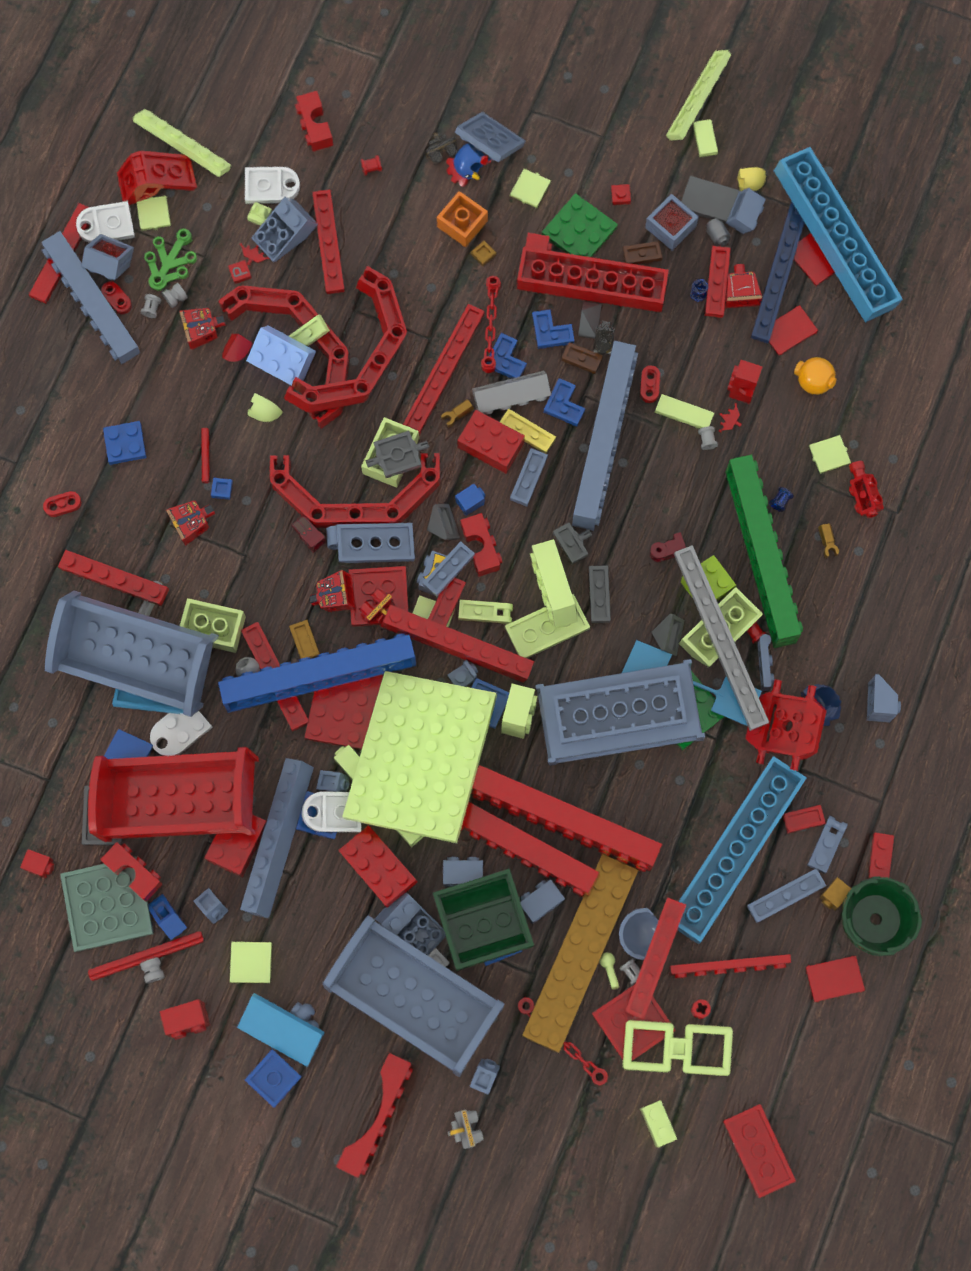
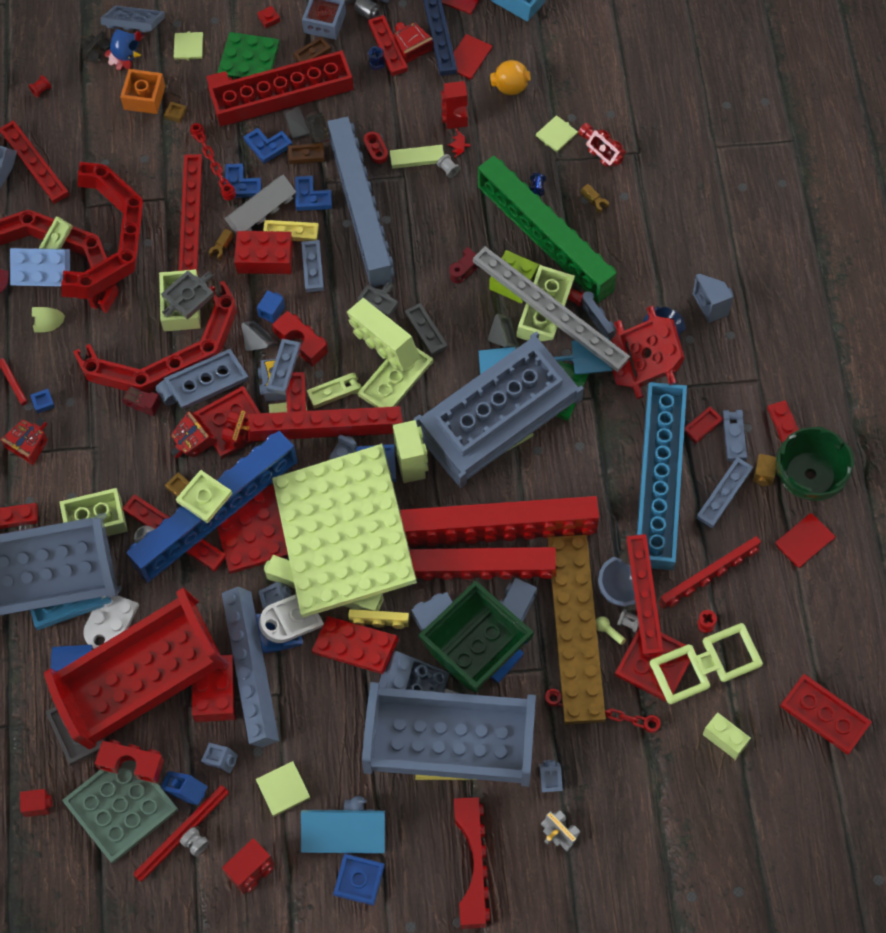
camera: 25 degrees left, 10 degrees down
none -> yellowish green plate [176,470,232,523]
none -> light yellow plate [348,609,409,629]

